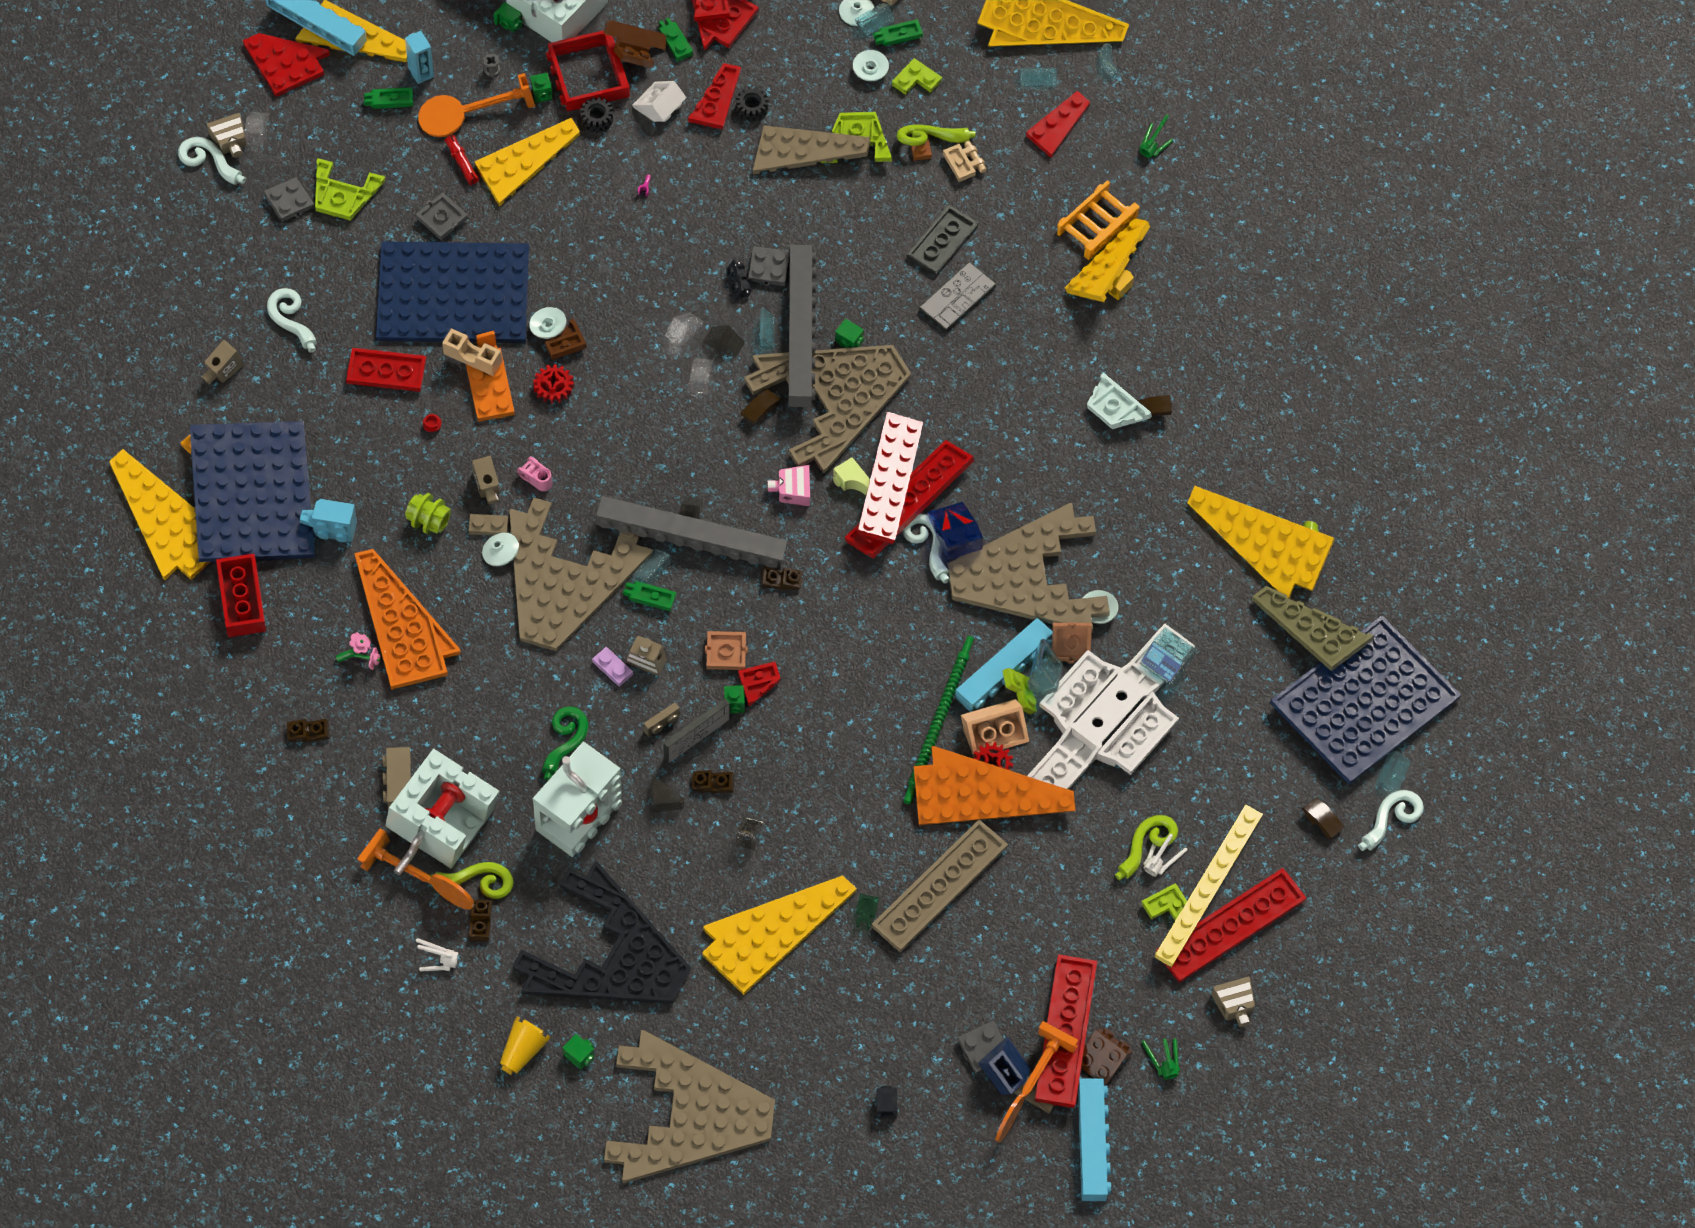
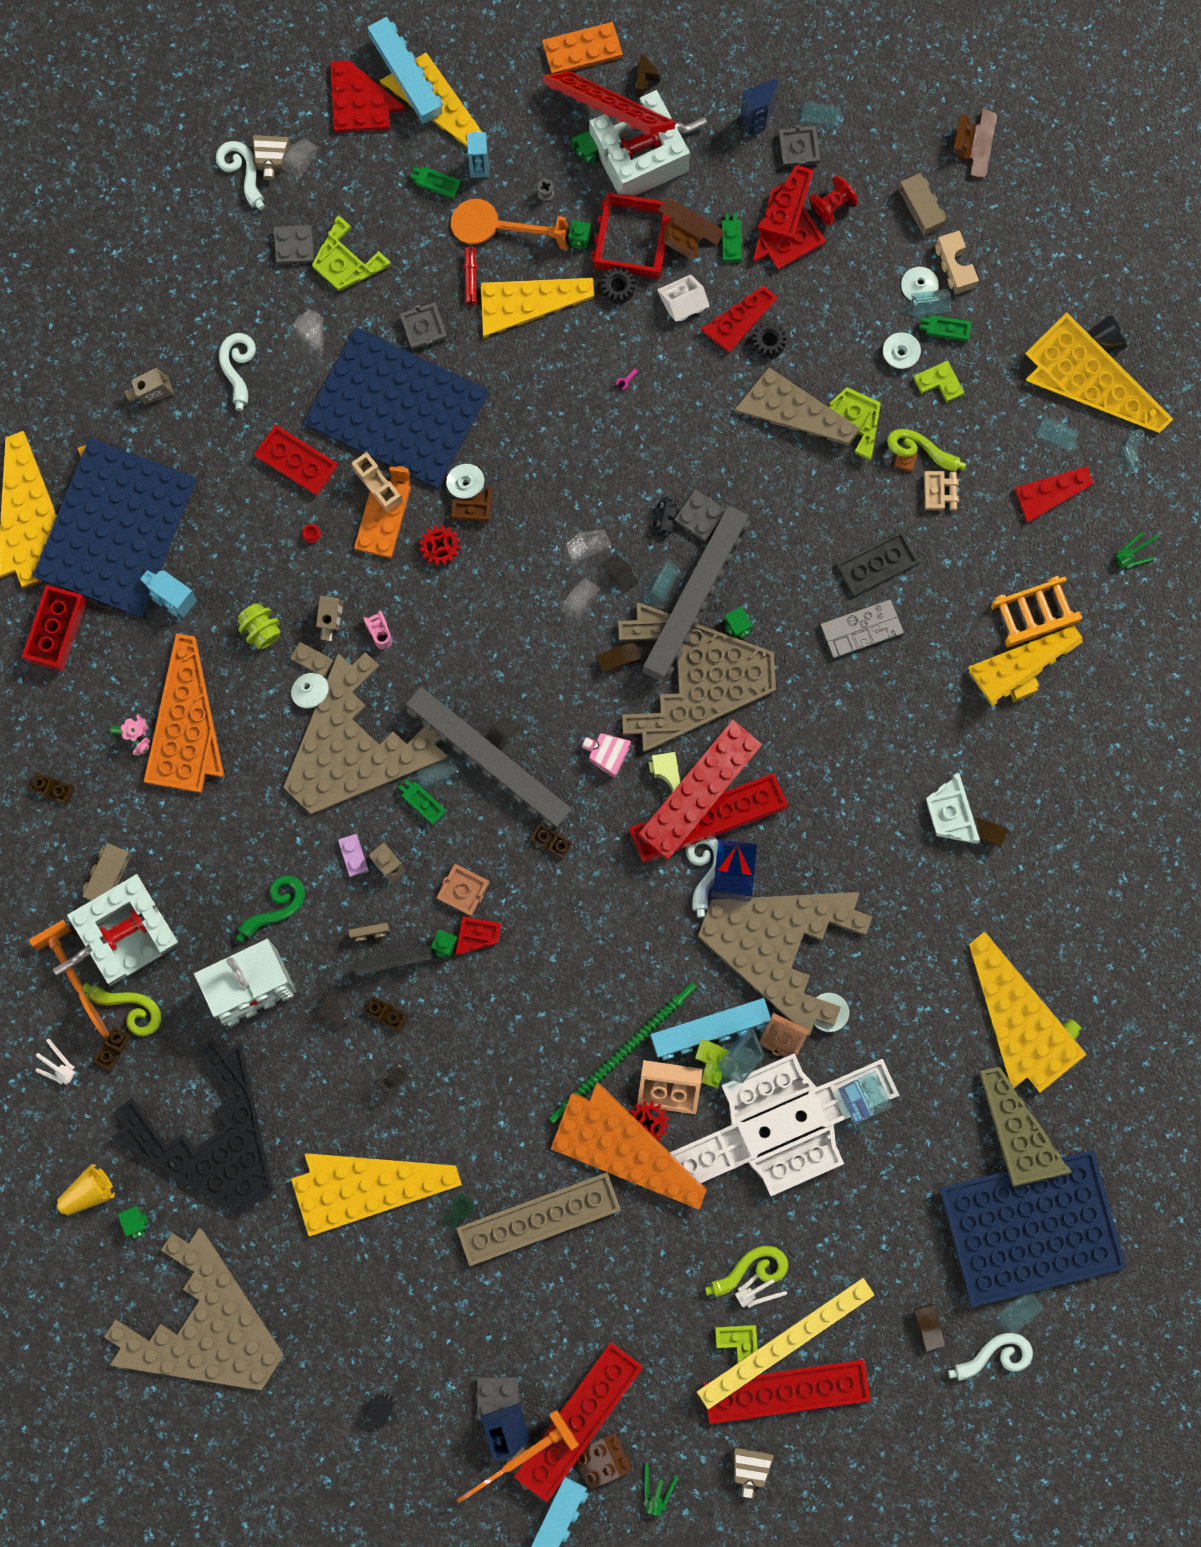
camera: 30 degrees right, 15 degrees up
none -> clear slope [293,309,324,355]

